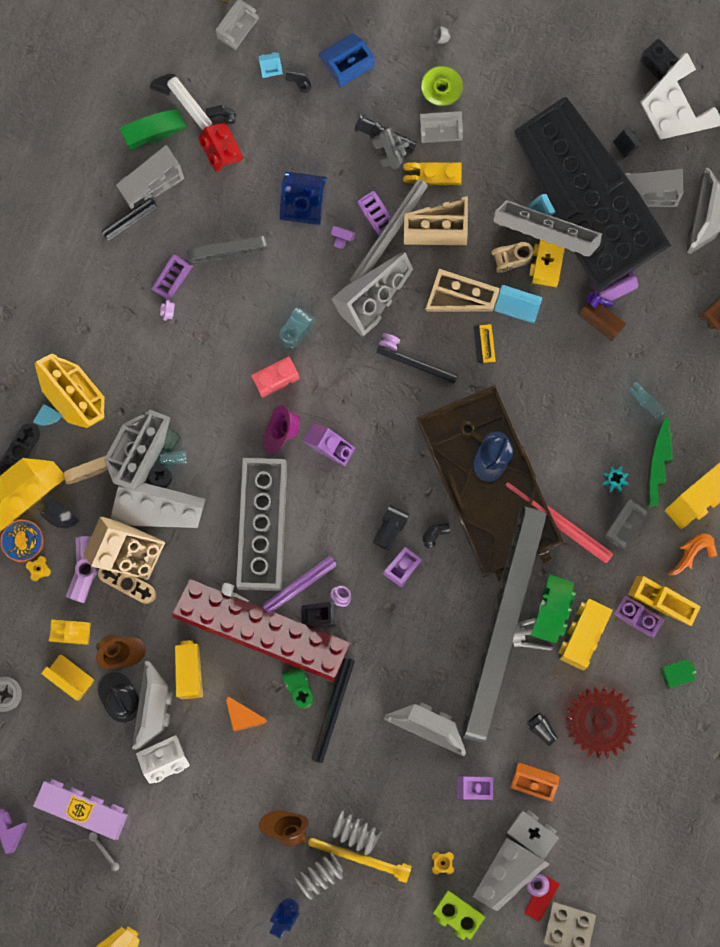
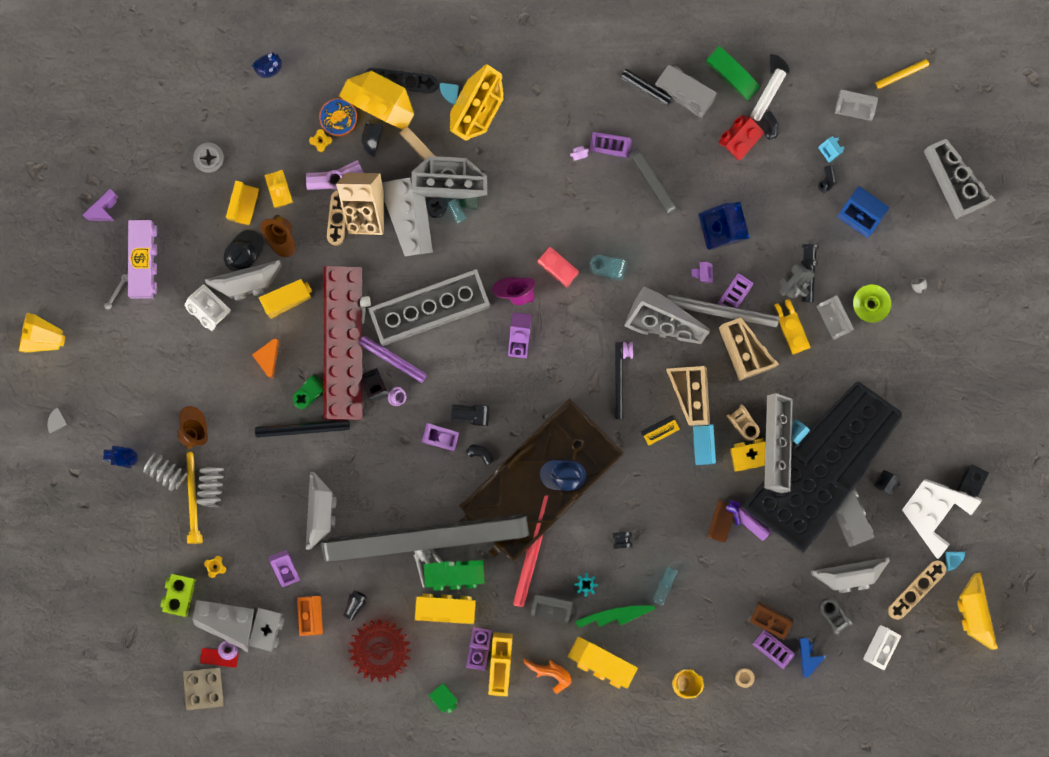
camera: 65 degrees right, 5 degrees up
none -> black wheel [613,532,633,549]

